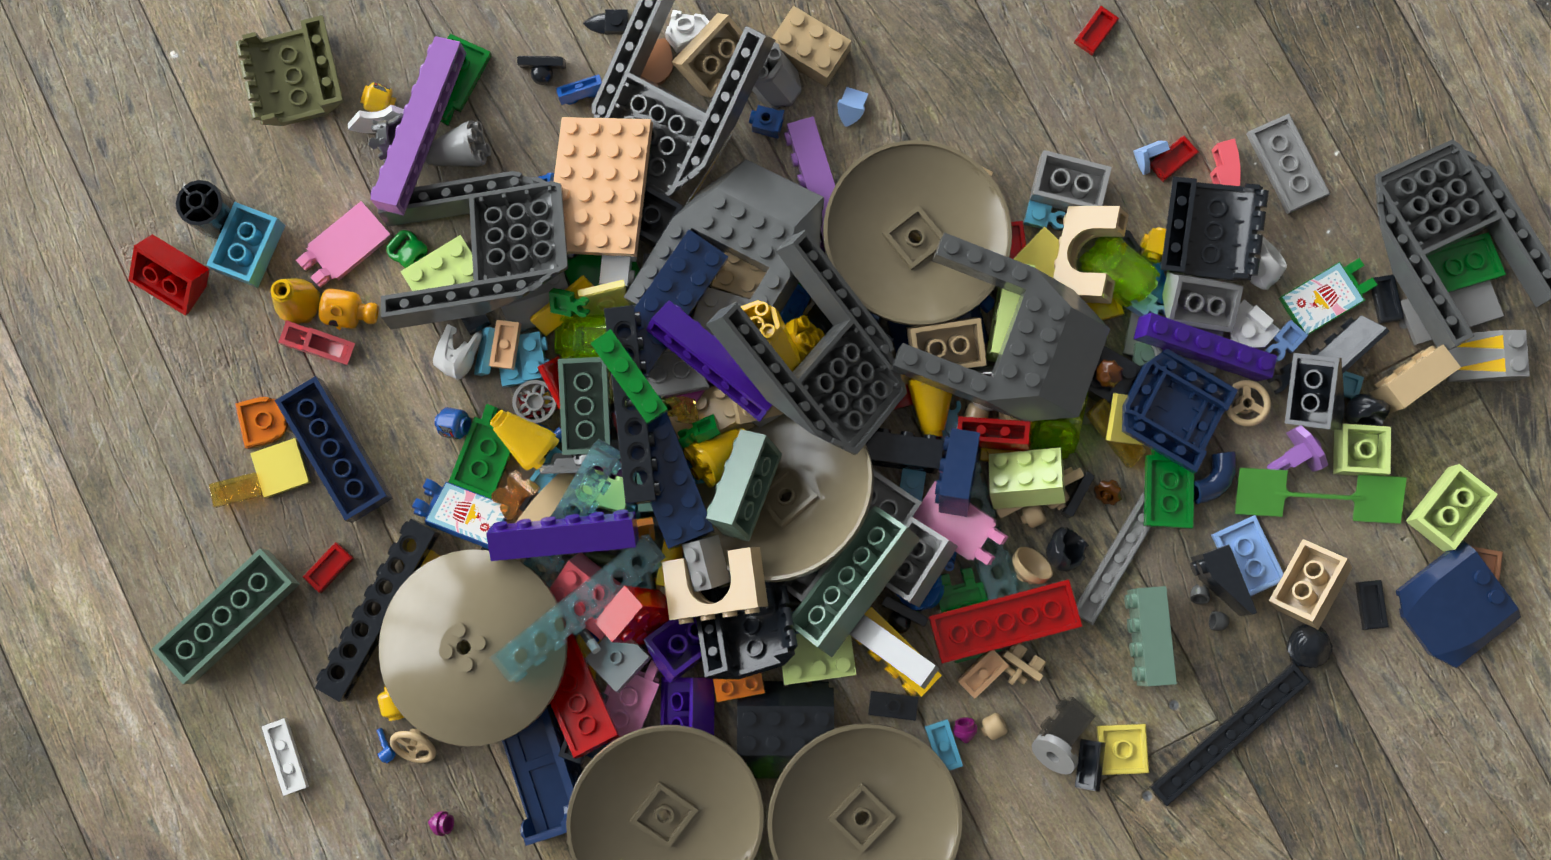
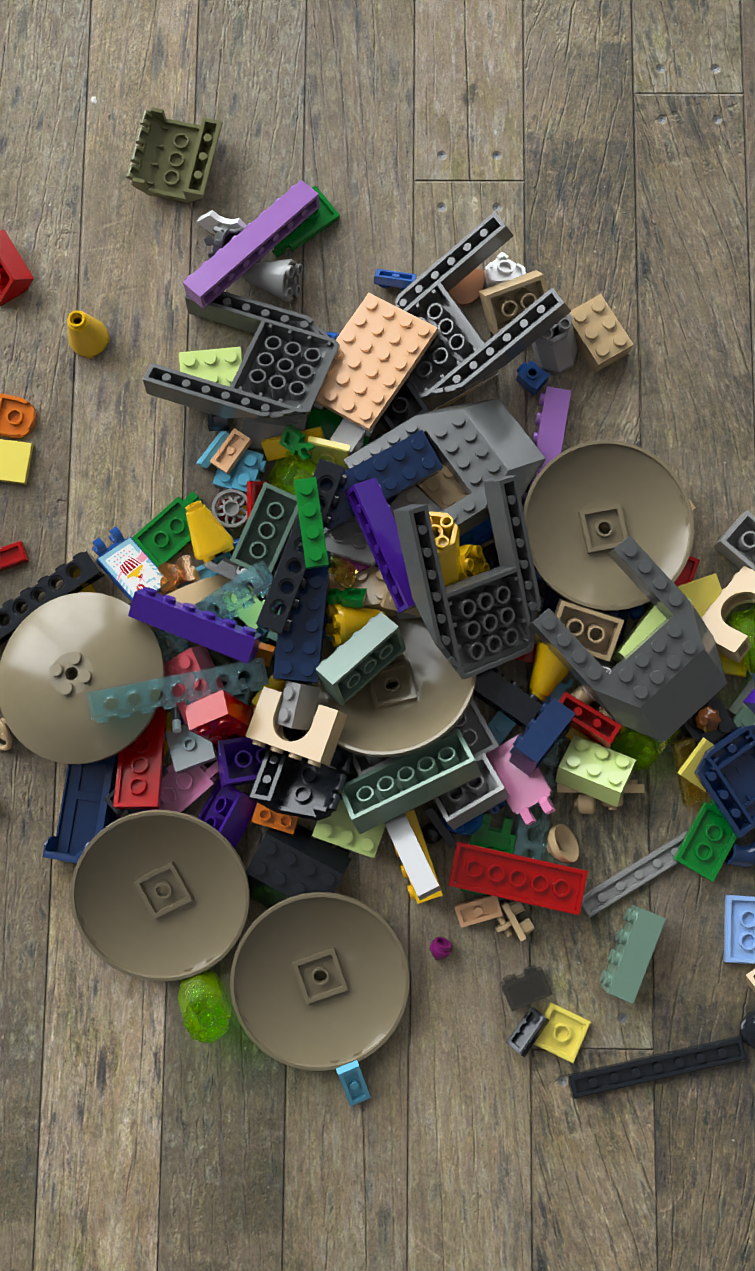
camera: 30 degrees right, 0 degrees up
black cylinder [175,180,234,239] -> none
medium azure brick [207,202,286,288] -> none
dark blue brick [274,376,393,523] -> none
coral slope [278,320,355,365] -> none
bright pink tile [296,201,392,288] -> none
light orange piece [319,289,379,330] -> none
yellow head [360,82,396,112] -> none
green piece [386,230,428,268] -> none
white helmet [433,324,482,380] -> none
blue head [434,407,472,439] -> none
black tile [517,56,566,85] -> none
black plate [583,9,629,34] -> none
light blue tile [837,87,868,127] -> none
black plate [868,691,919,721] -> none
medium azure plate [924,719,963,771] -> none
tan piece [981,713,1008,740] -> none
medium azure plate [1023,200,1066,230] -> none
light grey tile [1032,734,1078,775] -> none
black hair [1046,527,1089,572] -> none
black tile [1061,471,1095,518] -> none
reddish brown piece [1094,479,1123,506] -> none
black slope [1190,545,1257,616] -> none
dark grey hinge [1190,584,1210,604] -> none
dark grey hinge [1209,611,1229,631] -> none

